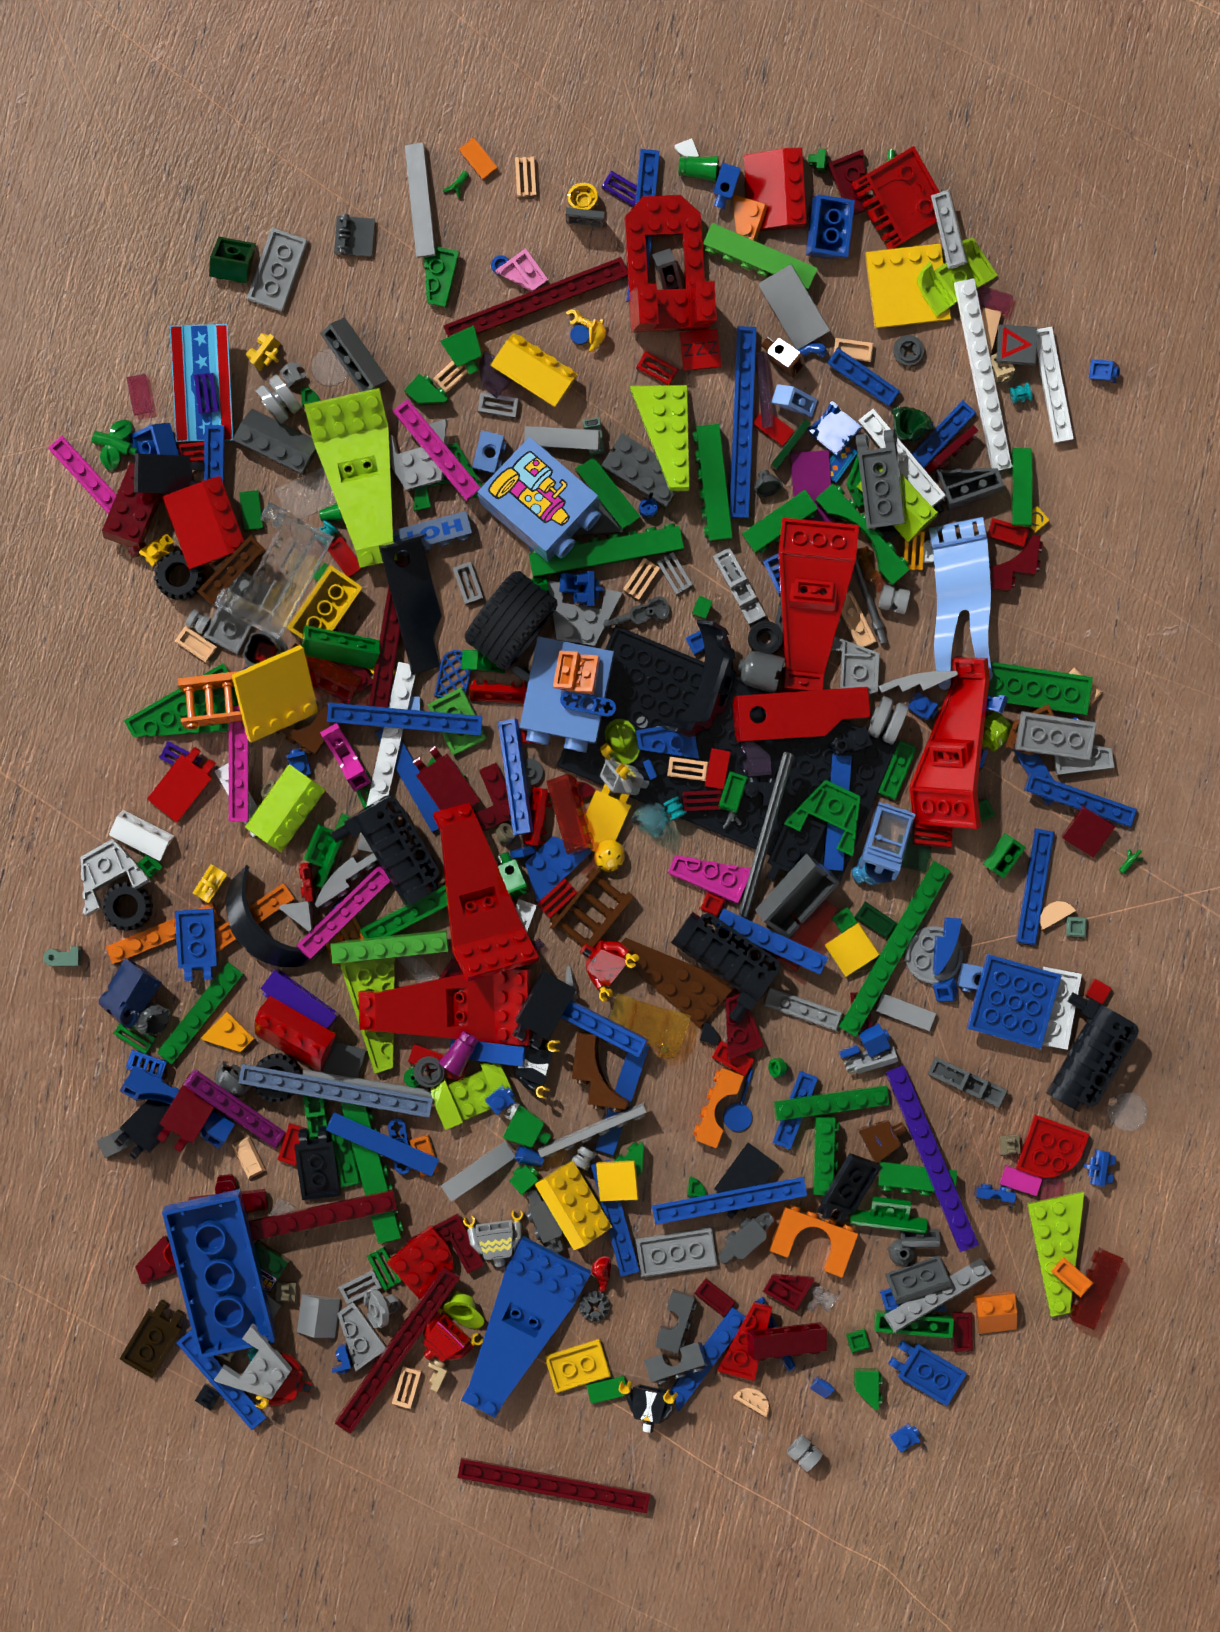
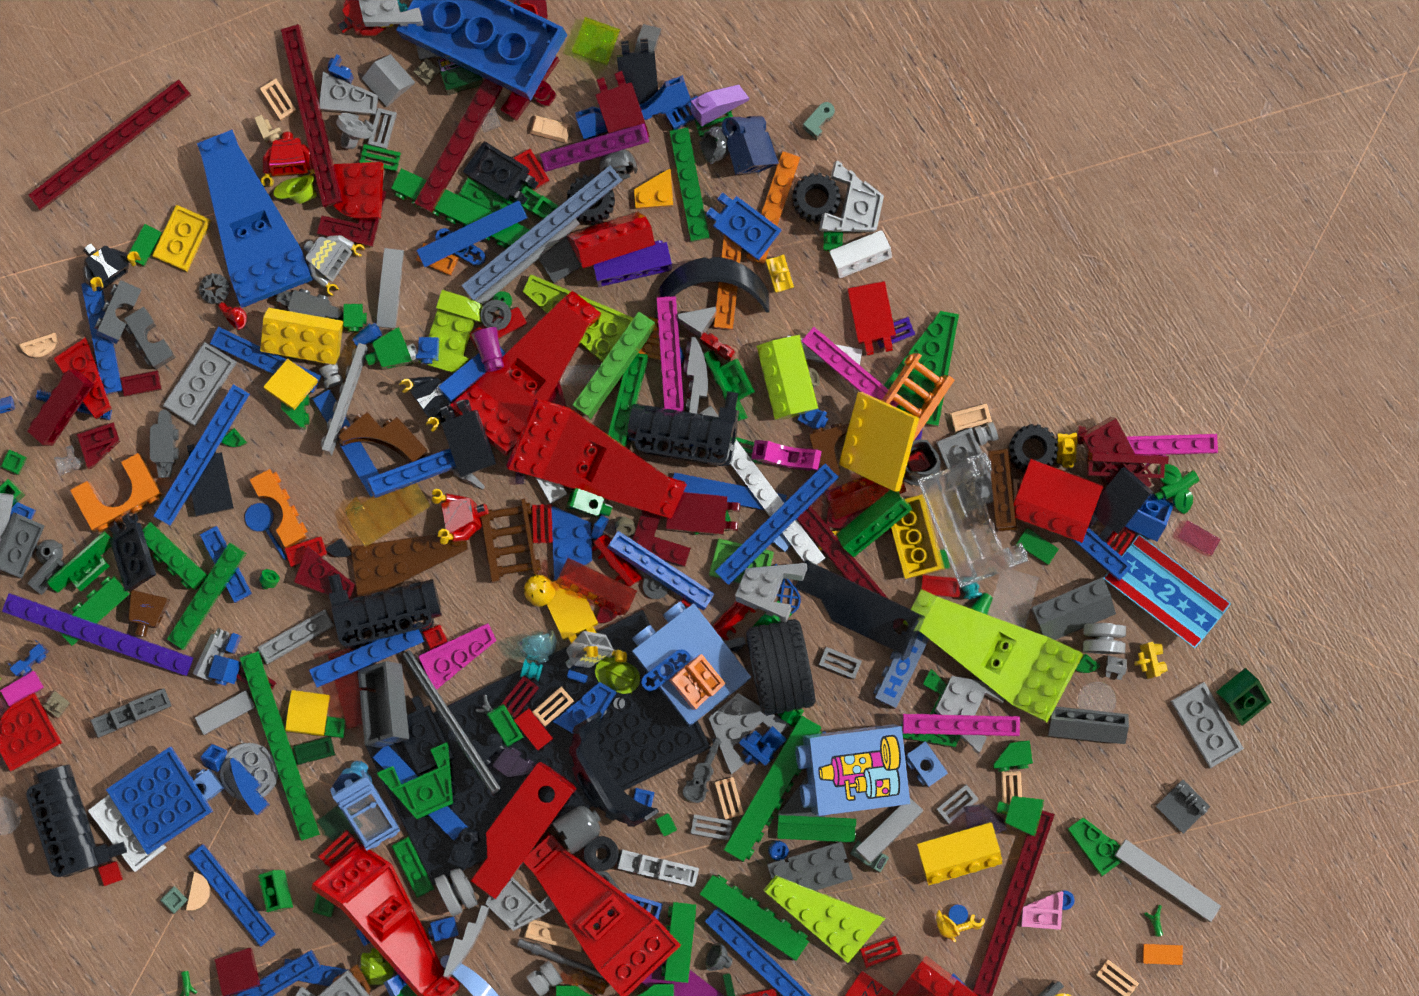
camera: 135 degrees right, 5 degrees down
dark purple tile [194,373,219,414] -> none
none -> clear neon green plate [572,17,621,66]
none -> medium lavender slope [691,85,749,127]
none -> light grey wing [735,563,807,622]
none -> dark red fence [1087,452,1169,478]

